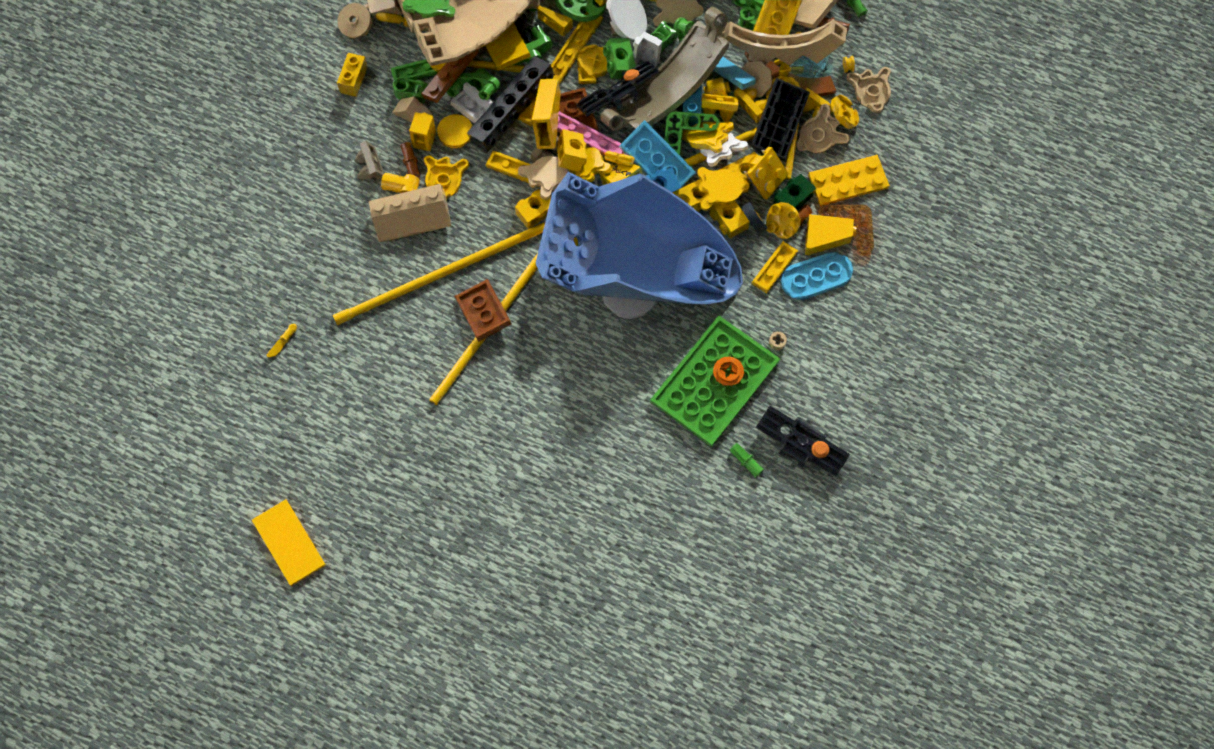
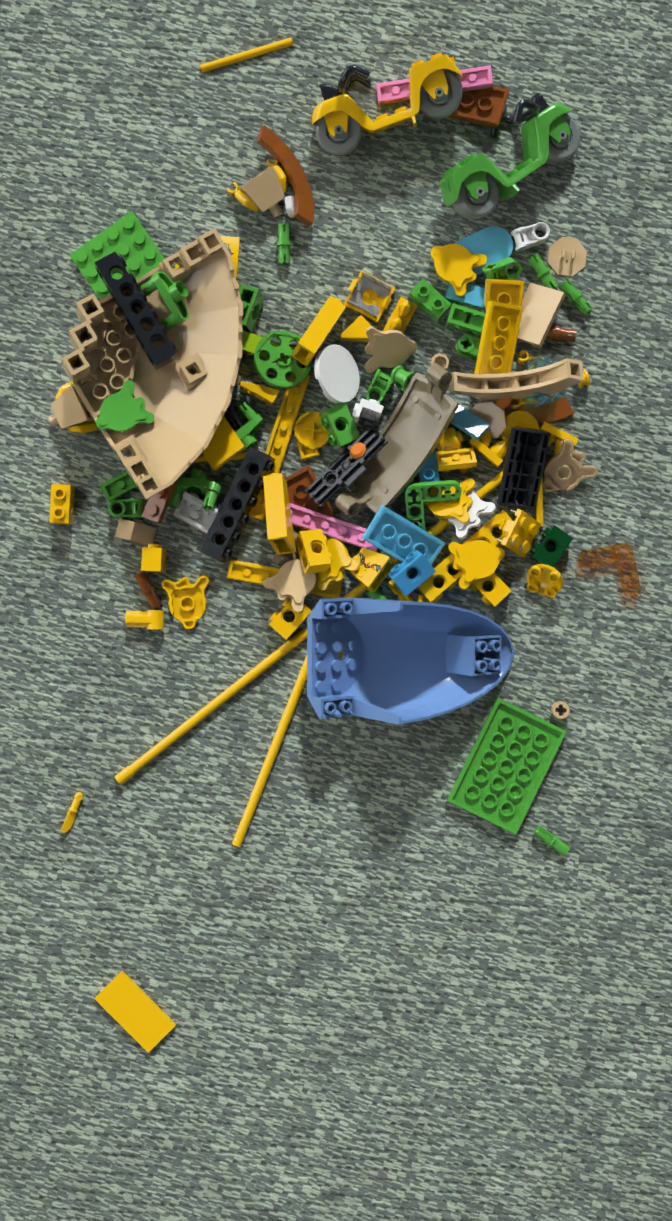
camera: 10 degrees left, 20 degrees up
tan plate [337,3,372,39] -> none
dark tan tile [354,141,384,180] -> none
tan slope [369,184,451,242] -> none
yellow tile [437,114,472,148] -> none
dark orange tile [454,279,512,342] -> none
yellow piece [604,151,635,166] -> none
orange gear [713,357,744,387] -> none
black bush [742,202,767,234] -> none
yellow tile [751,241,798,294] -> none
black piece [756,406,850,477] -> none
medium azure tile [781,252,853,300] -> none
dark orange pin [798,205,812,226] -> none
yellow slope [805,214,856,255] -> none
yellow plate [808,155,890,206] -> none
yellow tile [831,95,859,129] -> none
tan tile [847,67,891,114] -> none

